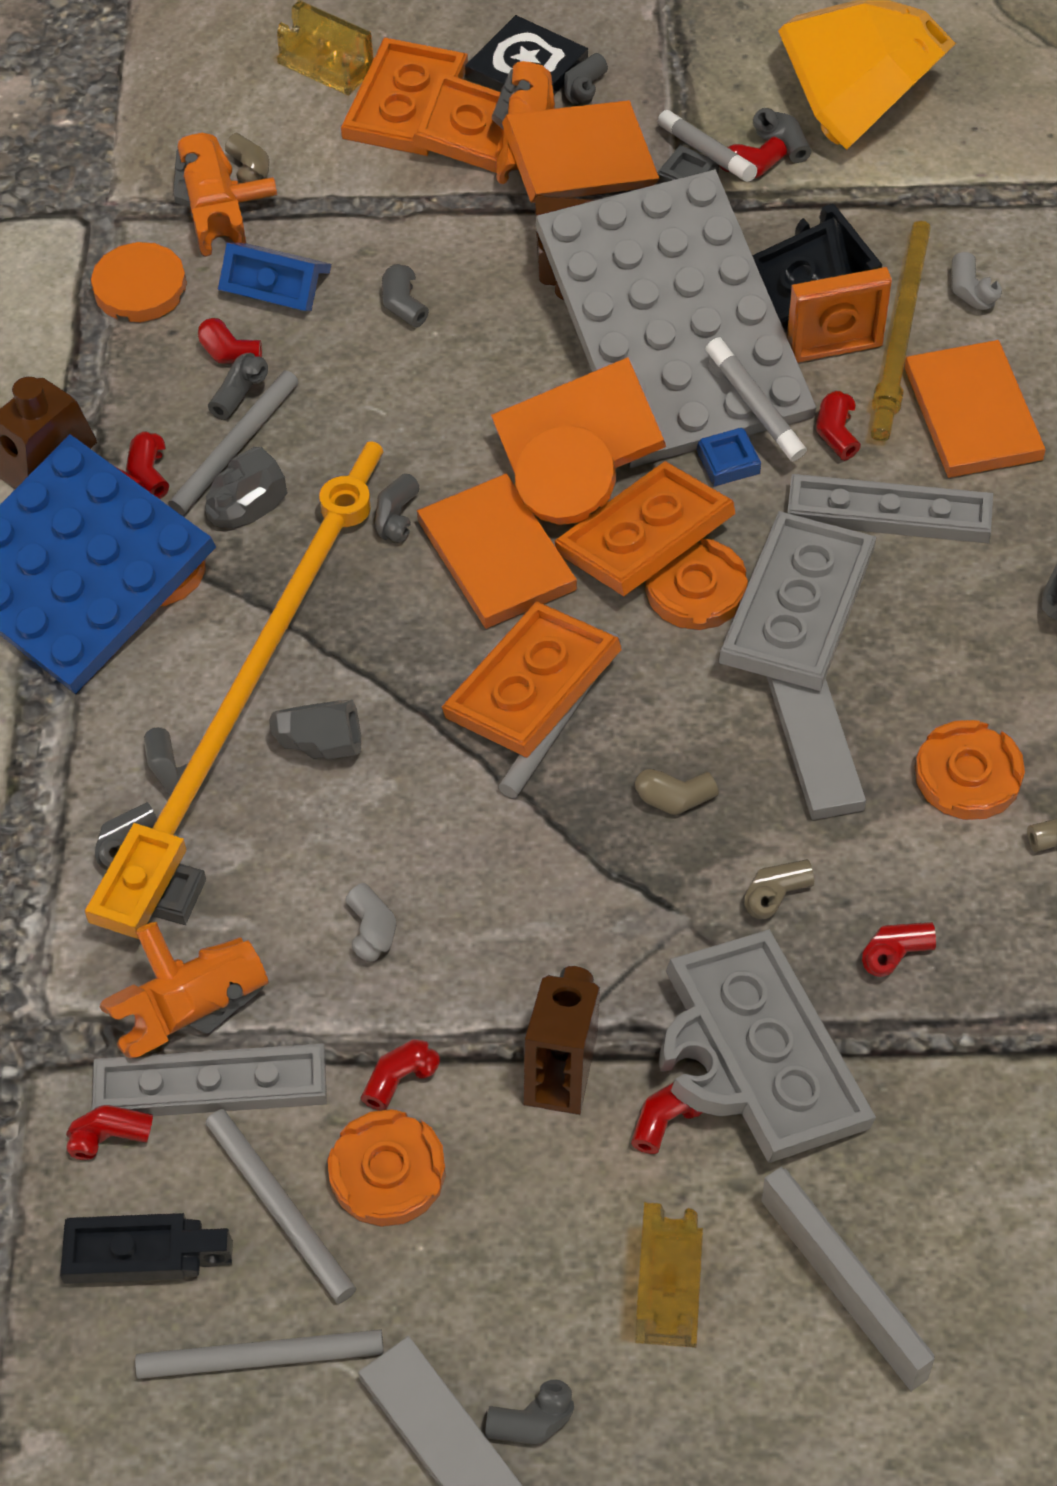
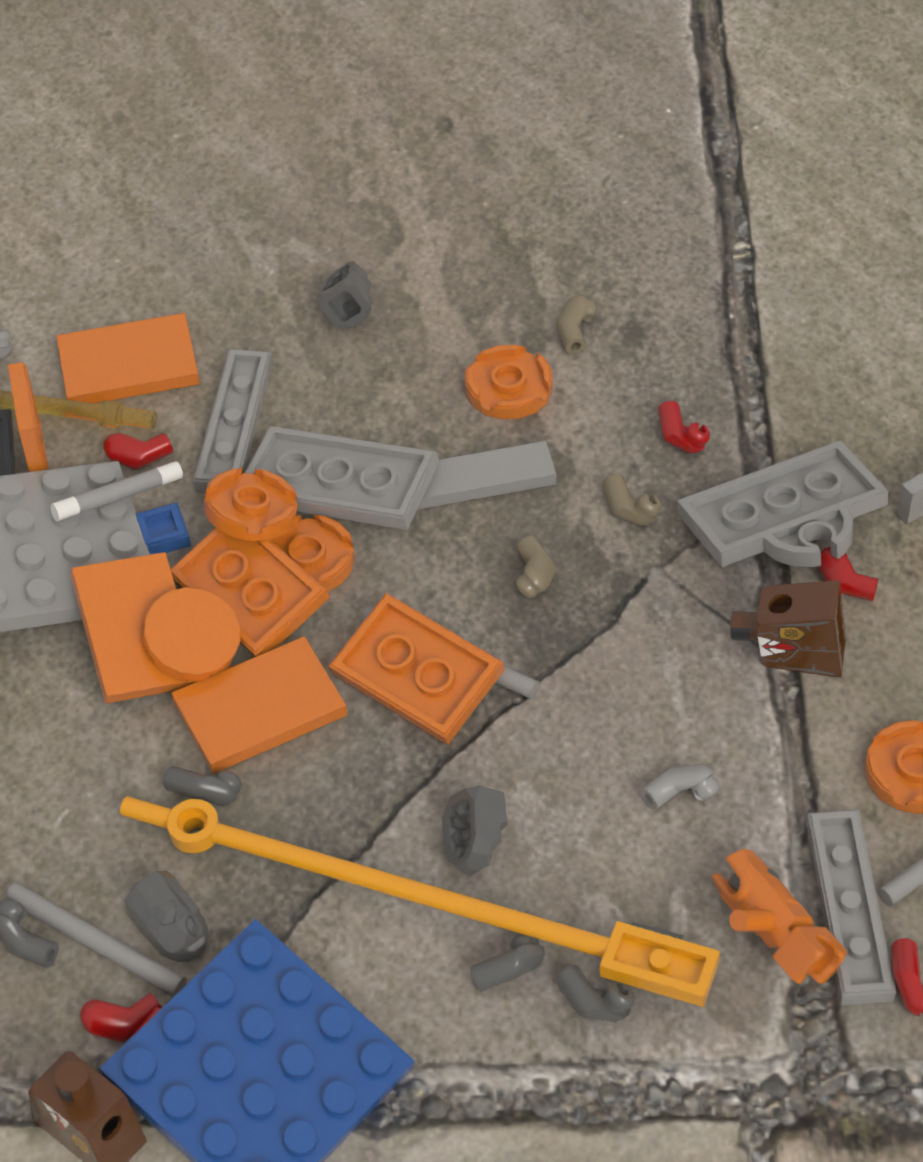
camera: 90 degrees left, 5 degrees down
red arm [361,1039,440,1111] -> none
none -> orange tile [203,468,298,541]

